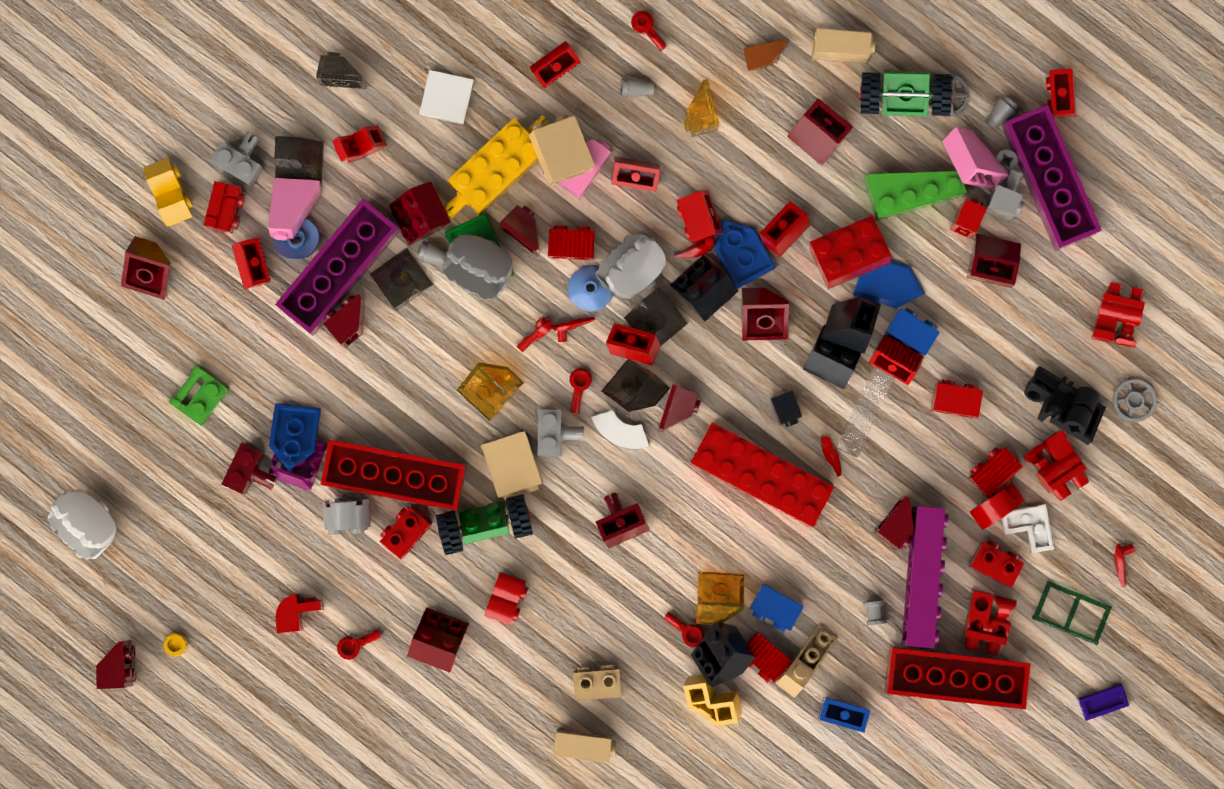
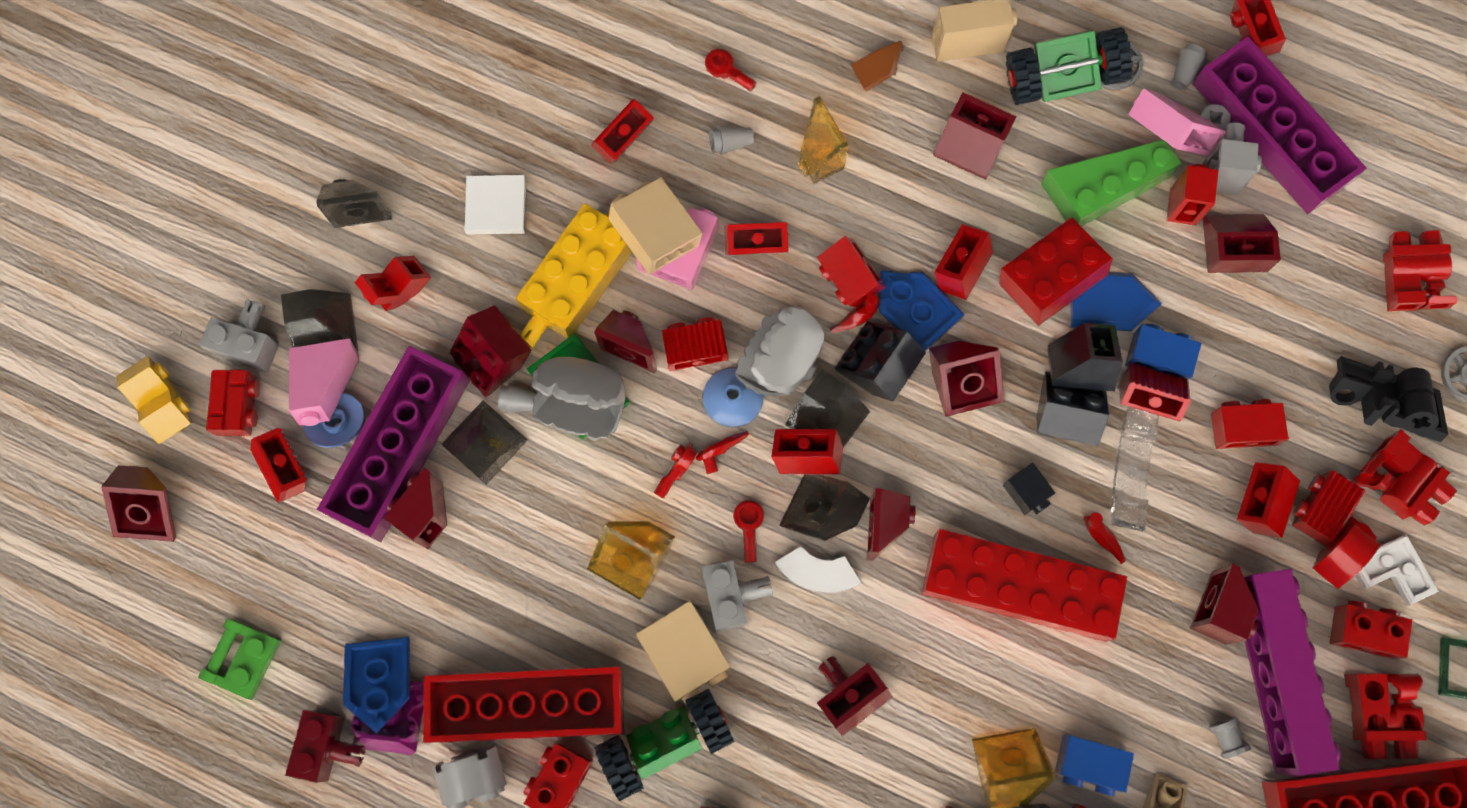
camera: 10 degrees left, 10 degrees down
none -> red brick [1237,462,1300,538]

